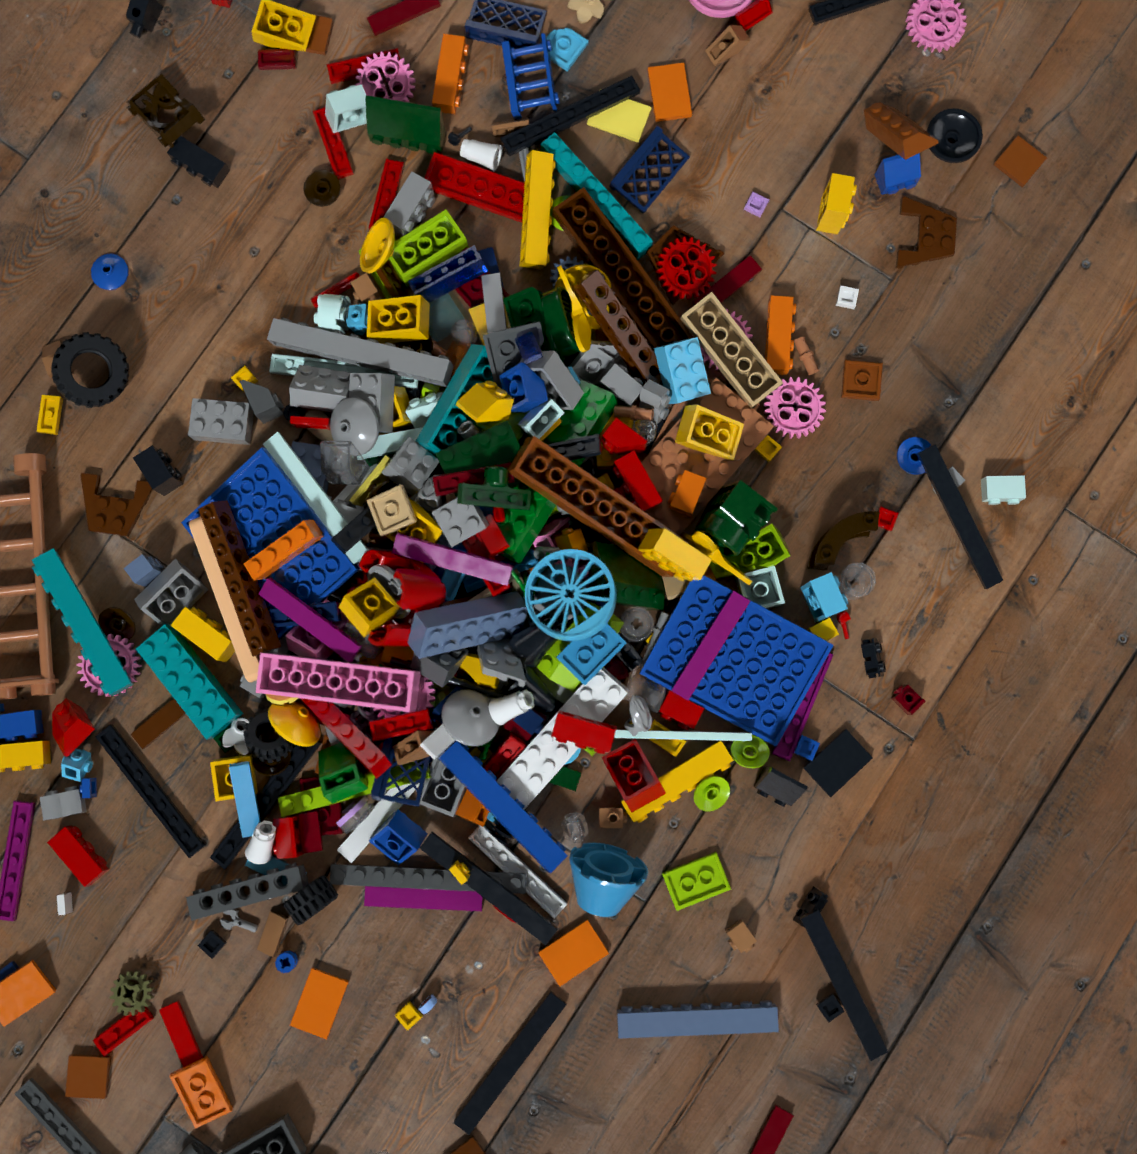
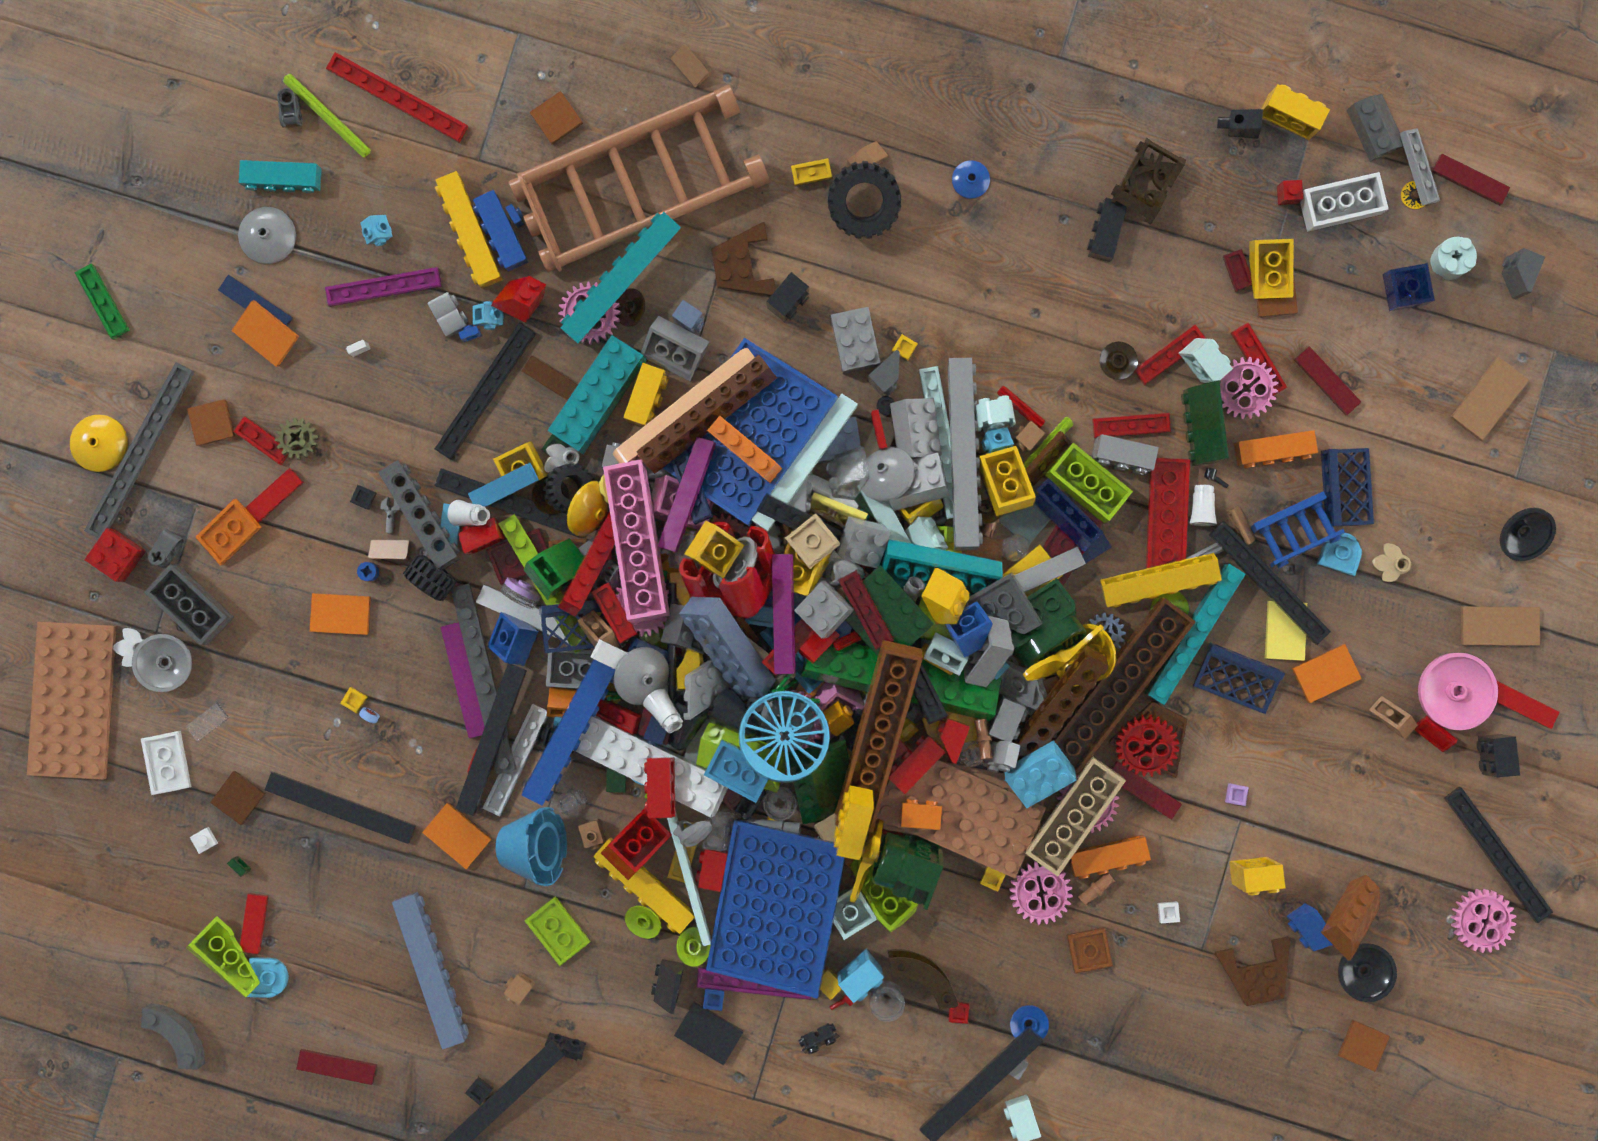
camera: 70 degrees right, 5 degrees up
red brick [47,825,109,887] -> none
dark red tile [298,811,323,853] -> none
yellow dish [360,218,395,273] -> none
yellow plate [449,860,470,885] -> none
dark green plate [457,466,531,510] -> none
clear blue slope [515,332,543,364] -> none
light grey arm [533,546,560,560] -> none
magenta tile [671,590,750,700] -> none
yellow slope [675,405,744,461] -> none
dark red brick [891,685,926,715] -> none

